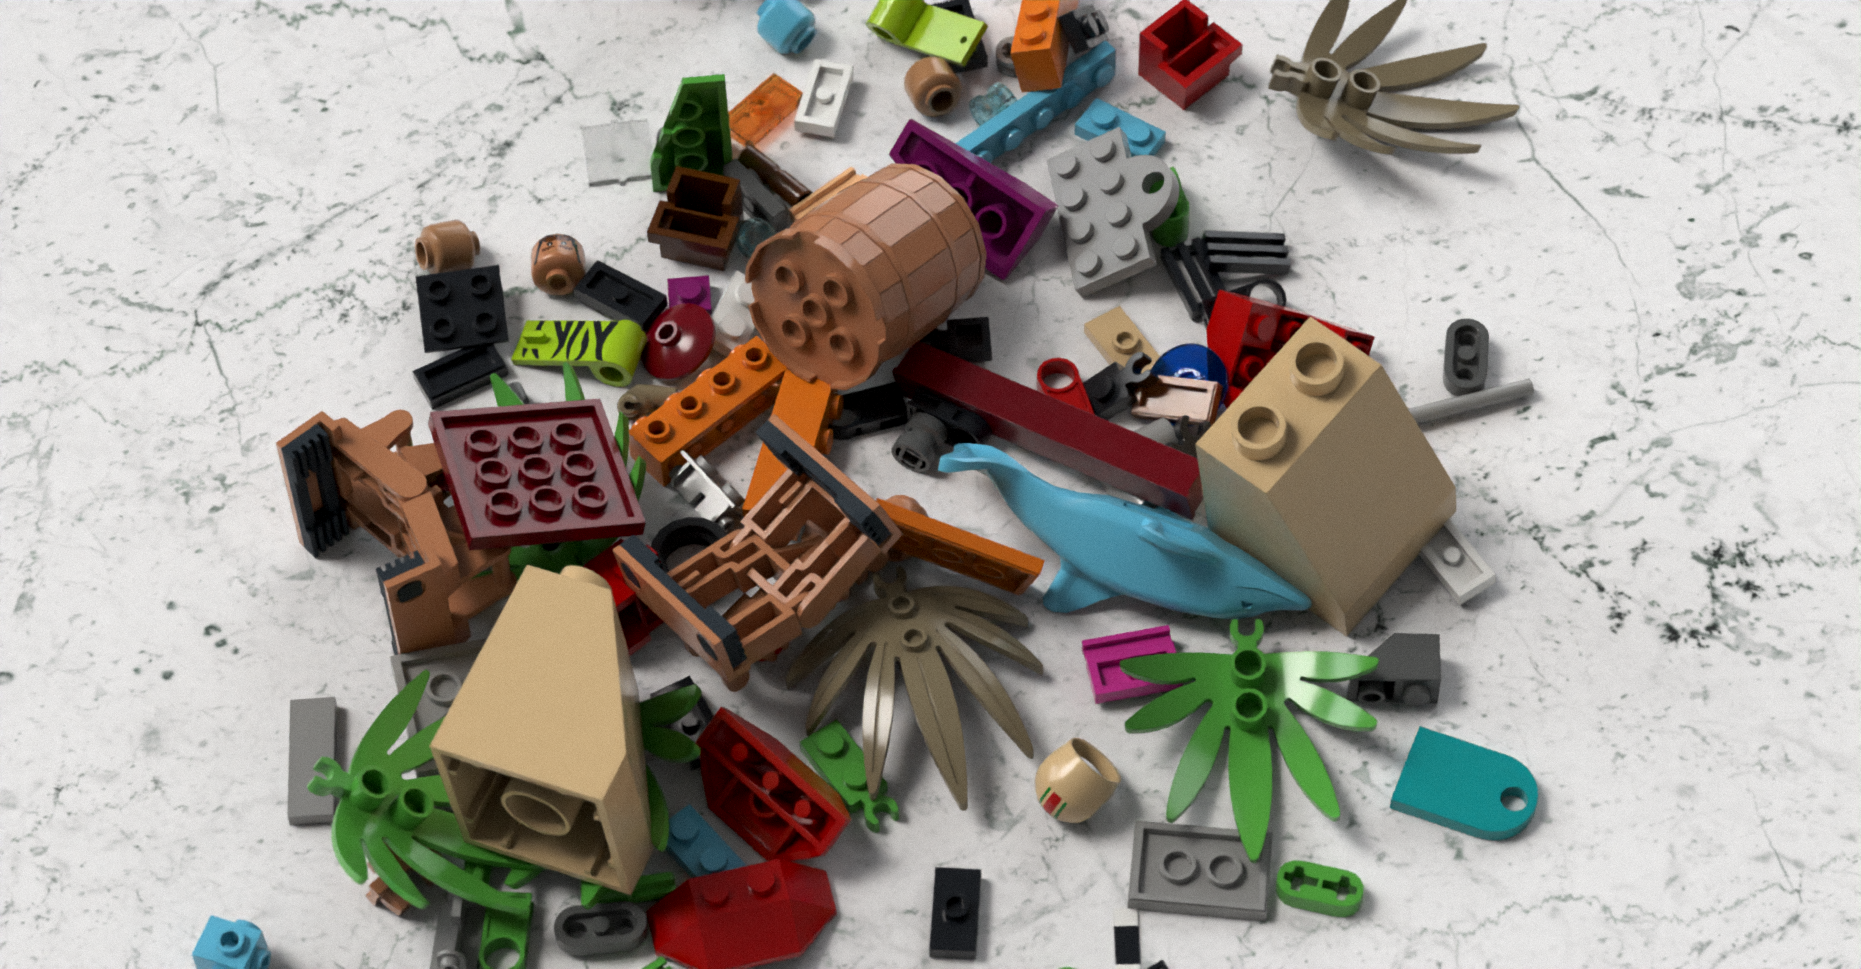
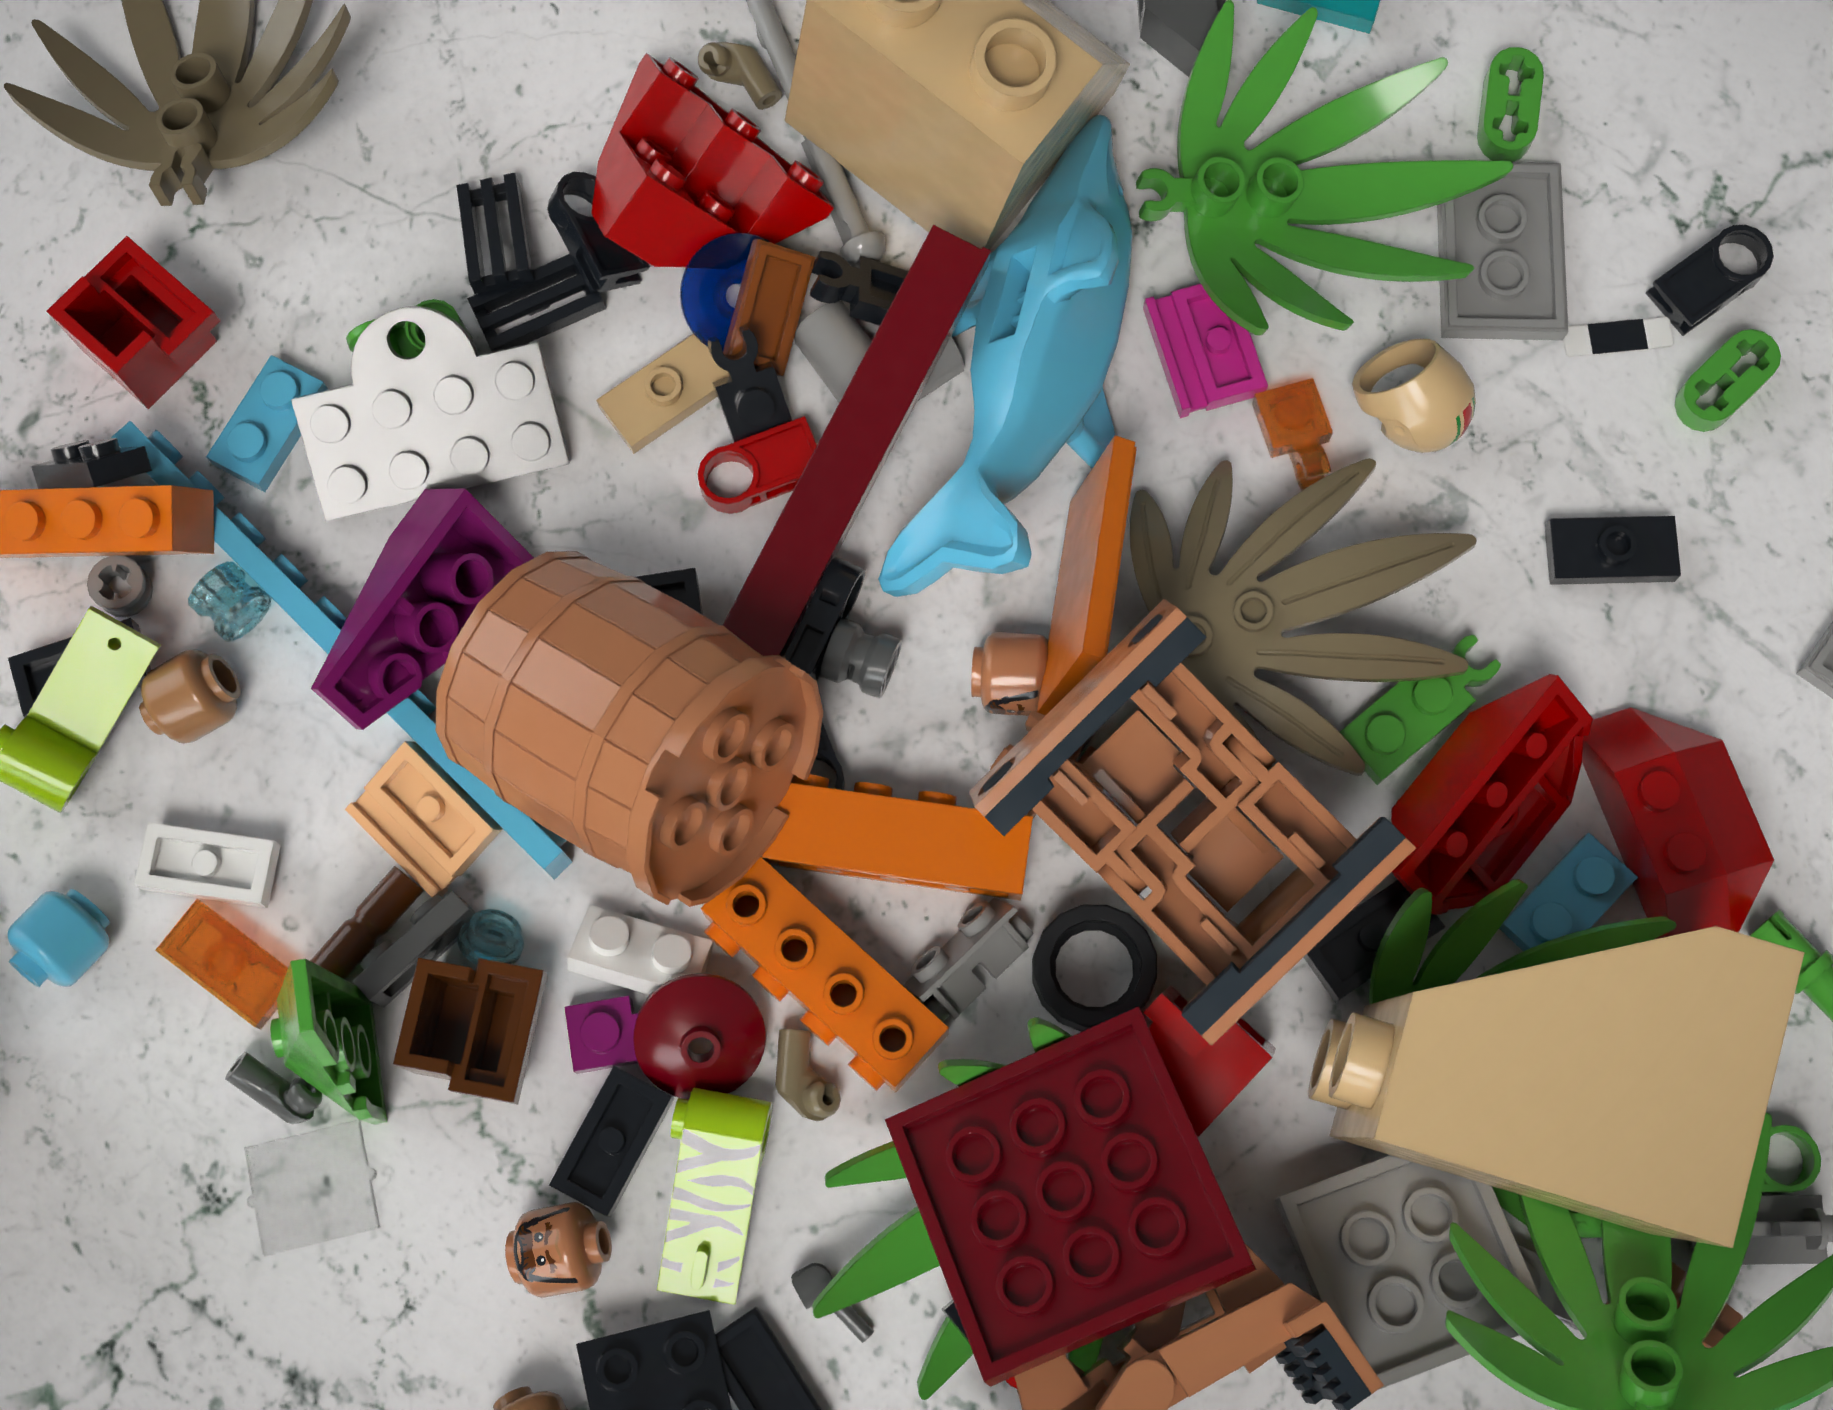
camera: 95 degrees left, 20 degrees up
none -> clear orange plate [1252,378,1333,491]

